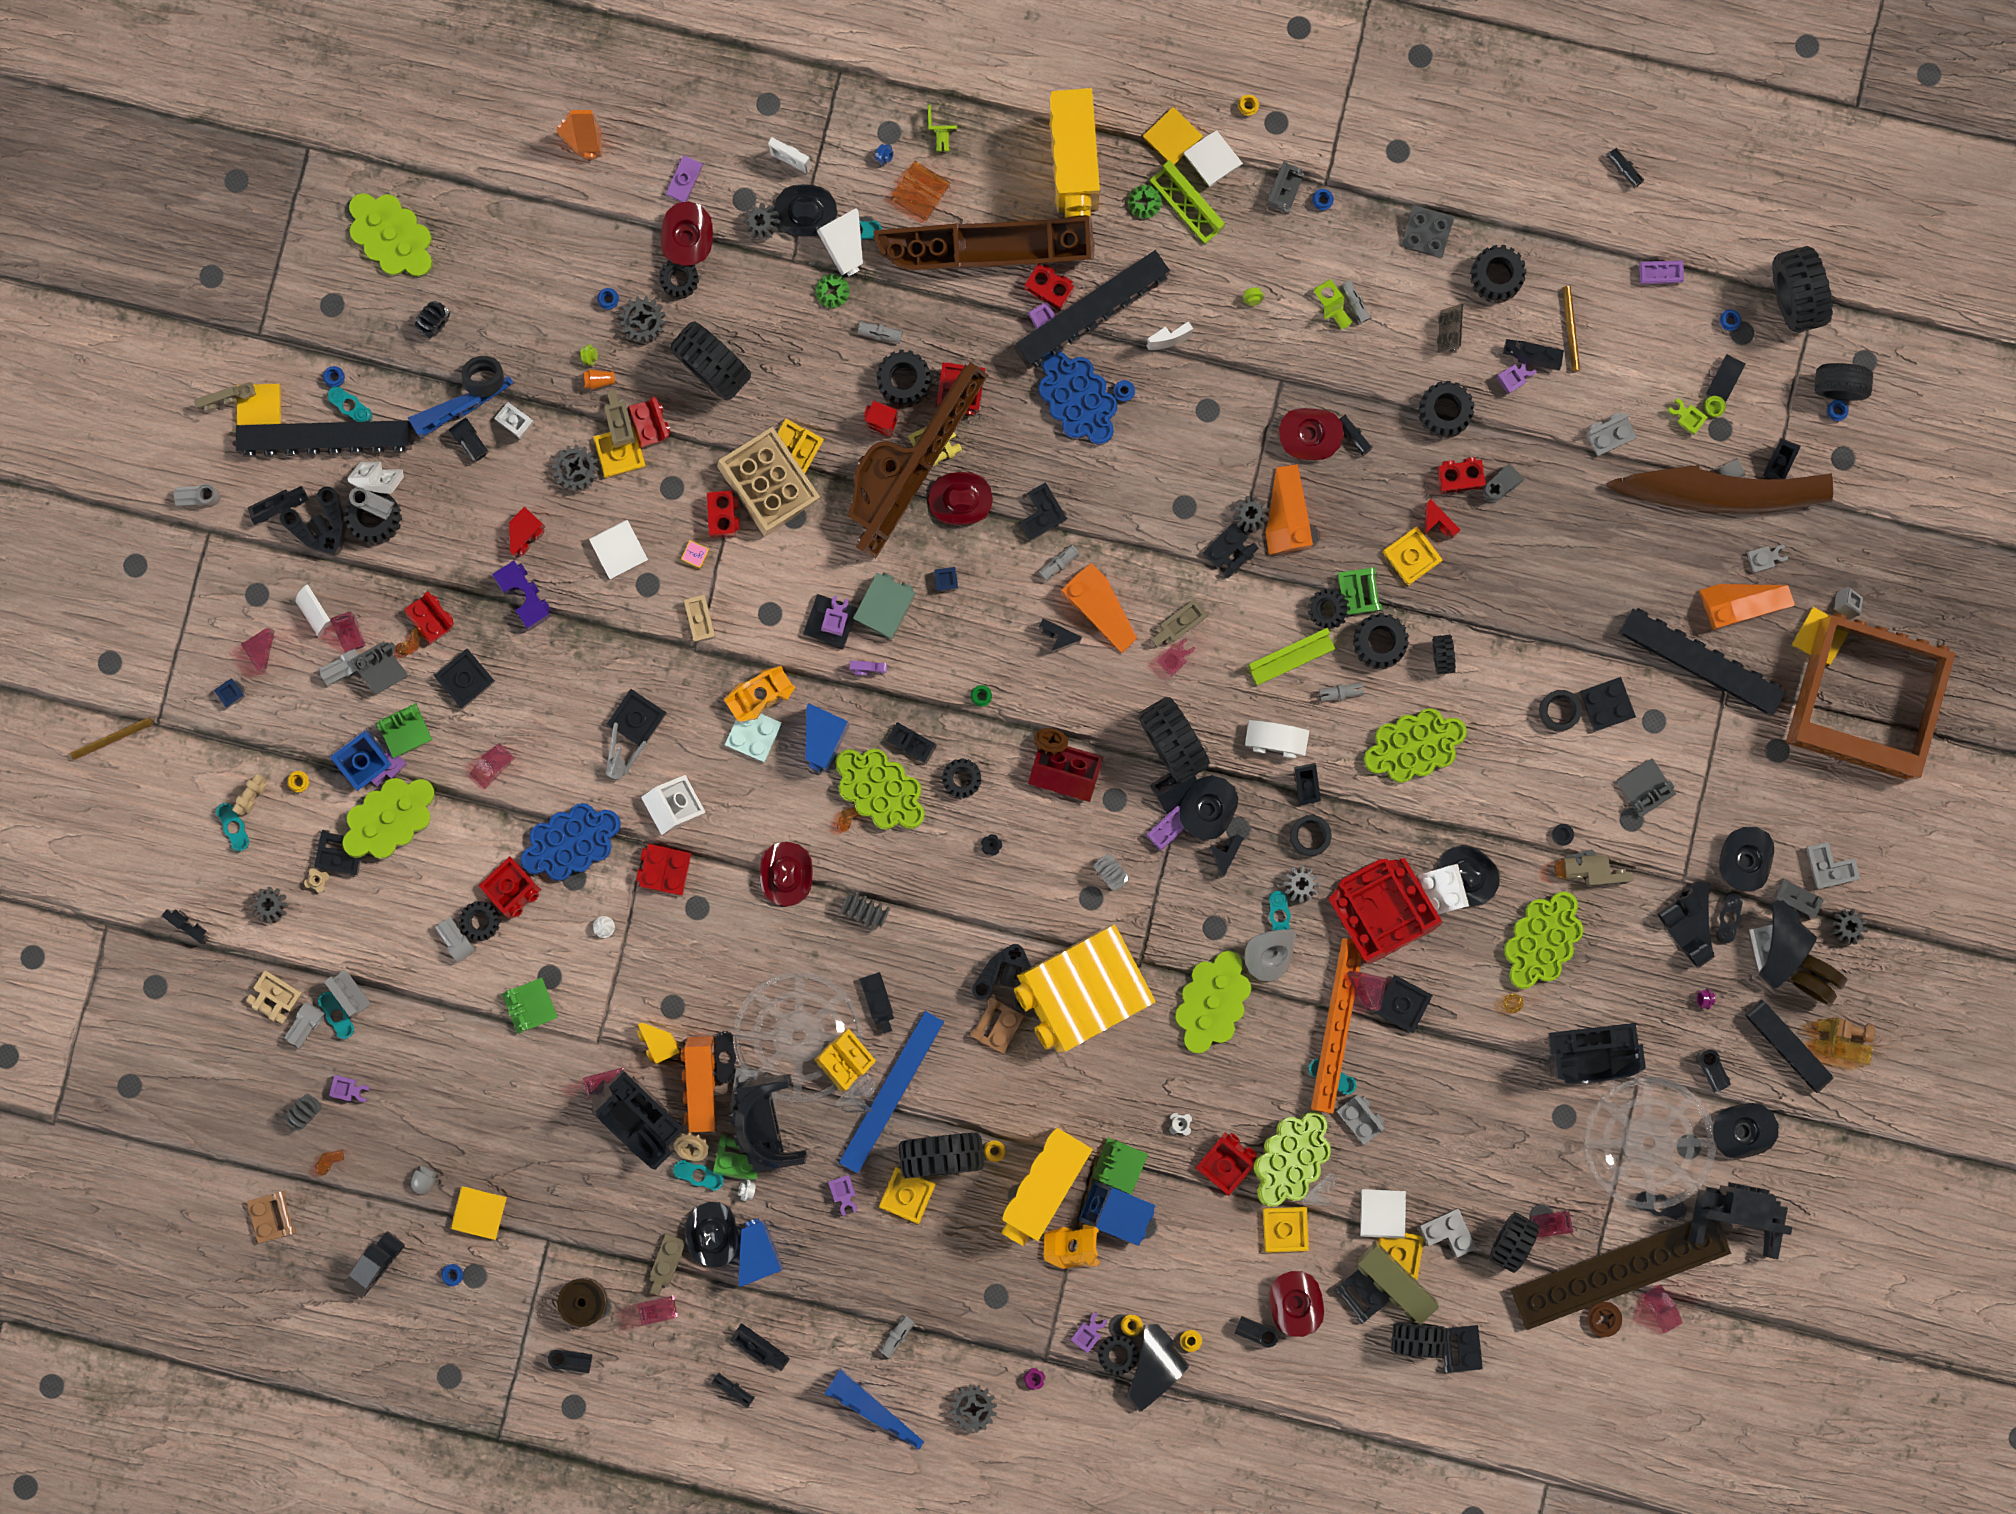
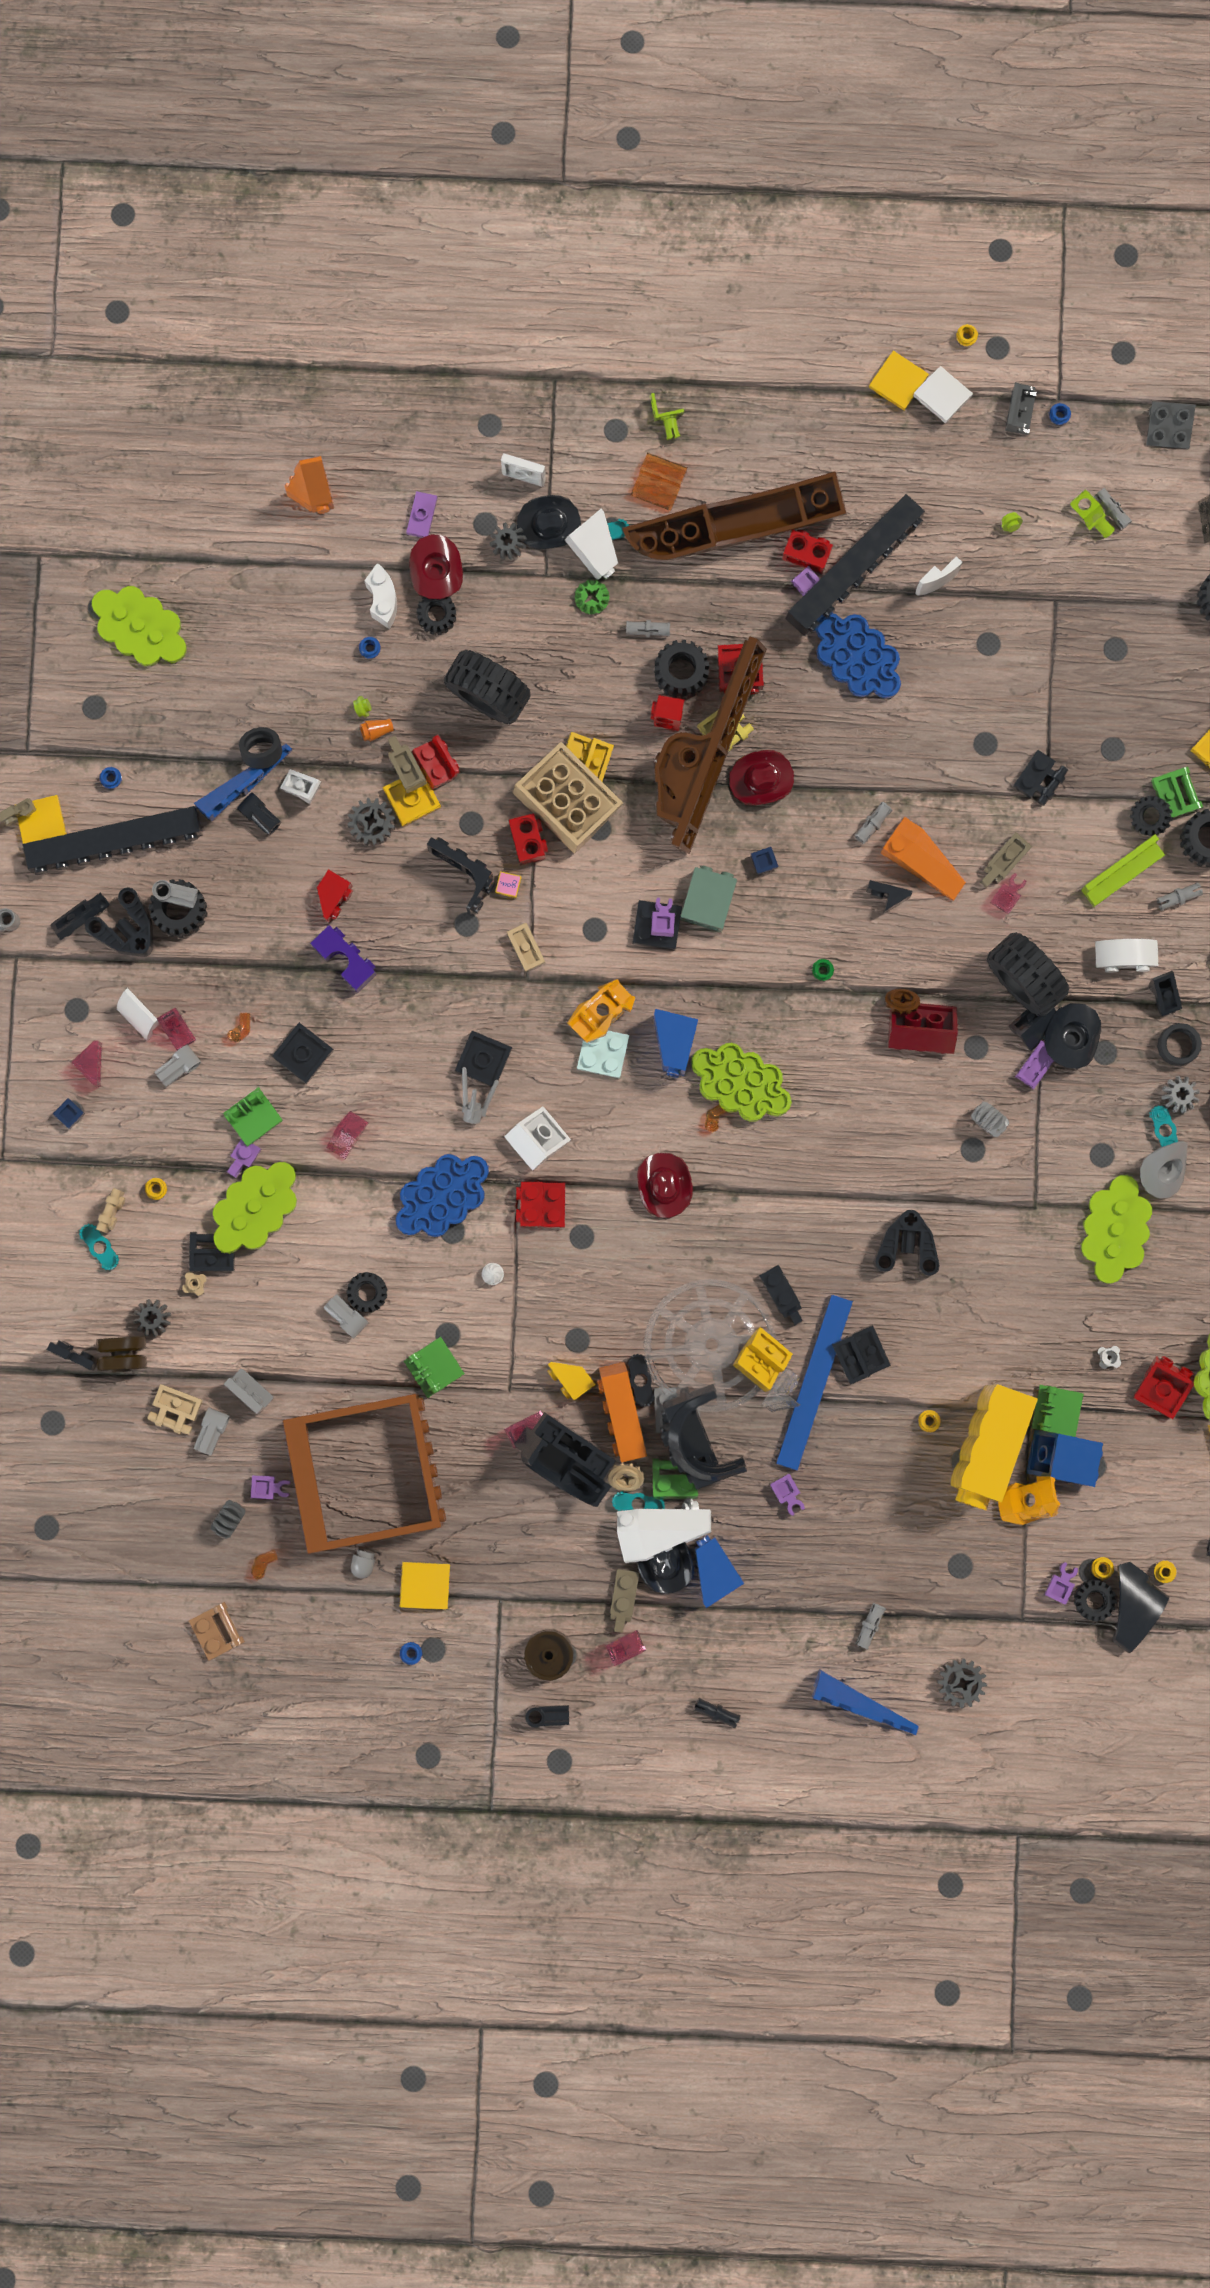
camera: 15 degrees left, 0 degrees up
teal piece [318,992,354,1039] -> none
teal piece [328,387,373,422] -> none
blue slope [330,728,392,791] -> none
black connector [344,1231,405,1299] -> none
white slope [348,462,404,494] -> none
dark grey hinge [350,641,409,695] -> none
red bracket [404,591,454,645] -> none
black gear [415,300,450,338] -> none
red plate [478,856,542,919] -> none
white slope [589,520,648,579] -> none
dark grey gear [619,296,666,343] -> none
black hinge [730,1323,790,1371] -> none
dark grey piece [841,891,890,930] -> none
medium lavender plate [850,661,887,676] -> none
blue plate [875,144,894,165] -> none
yellow tile [879,1167,936,1224] -> none
black slope [886,722,937,764] -> none
black tyre [898,1132,984,1179] -> none
black tyre [942,758,981,798] -> none
medium nougat plate [970,997,1024,1054] -> none
black plate [981,834,1002,856] -> none
yellow brick [1014,924,1156,1053] -> none
black plate [1019,482,1067,542] -> none
magenta plate [1024,1368,1045,1390] -> none
yellow brick [1049,88,1100,218] -> none
blue plate [1114,380,1135,402] -> none
bright green gear [1128,184,1162,219] -> none
lime fence [1149,160,1225,245] -> none
black slope [1210,834,1244,878] -> none
dark grey gear [1233,496,1269,533] -> none
orange wedge [1265,464,1313,555] -> none
dark red hat [1279,408,1344,460] -> none
black pin [1340,415,1373,456] -> none
none -> dark brown wheel [96,1337,147,1372]
none -> dark orange door [283,1394,446,1554]
none -> white brick [365,563,397,629]
none -> black bracket [427,837,495,916]
none -> white wedge [617,1509,711,1563]
none -> black slope [832,1324,891,1385]

